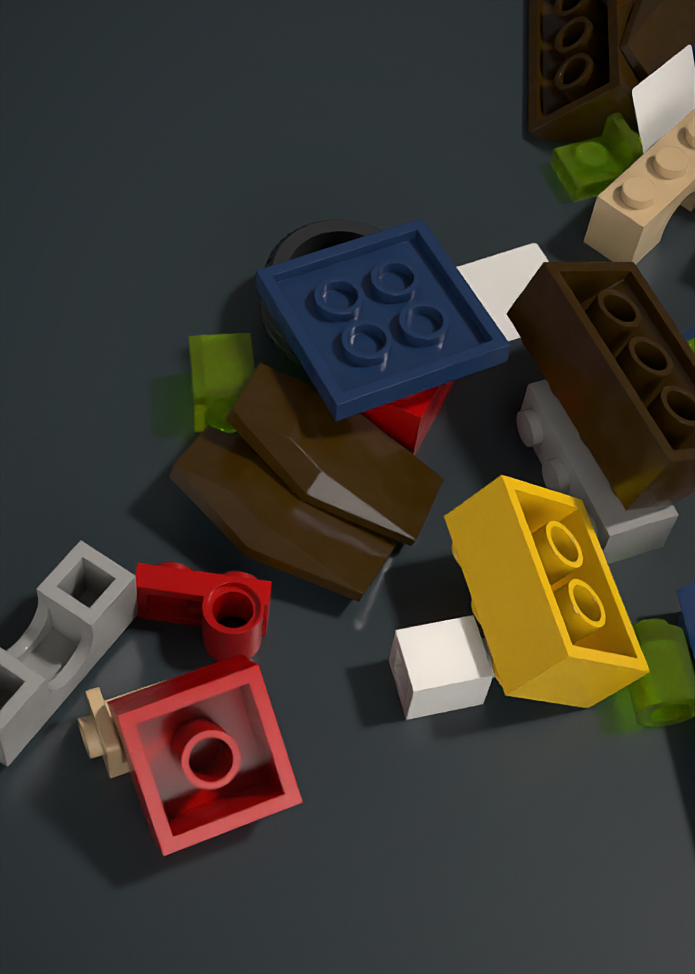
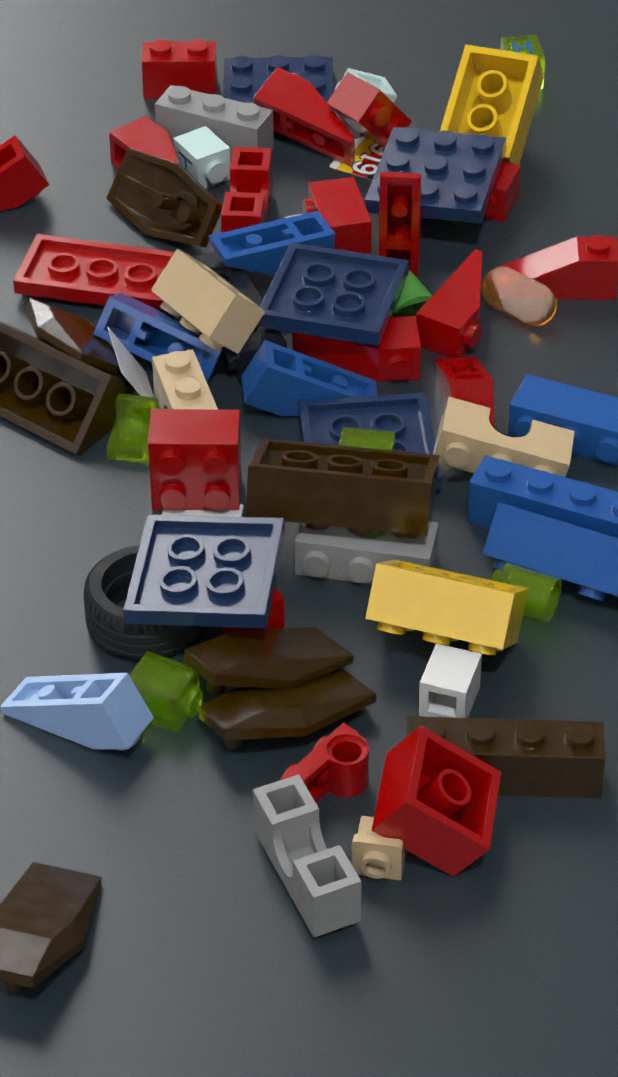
camera: 50 degrees left, 15 degrees down
none -> light blue slope [0,673,154,751]
none -> red brick [148,409,242,510]
none -> dark brown brick [406,716,605,798]

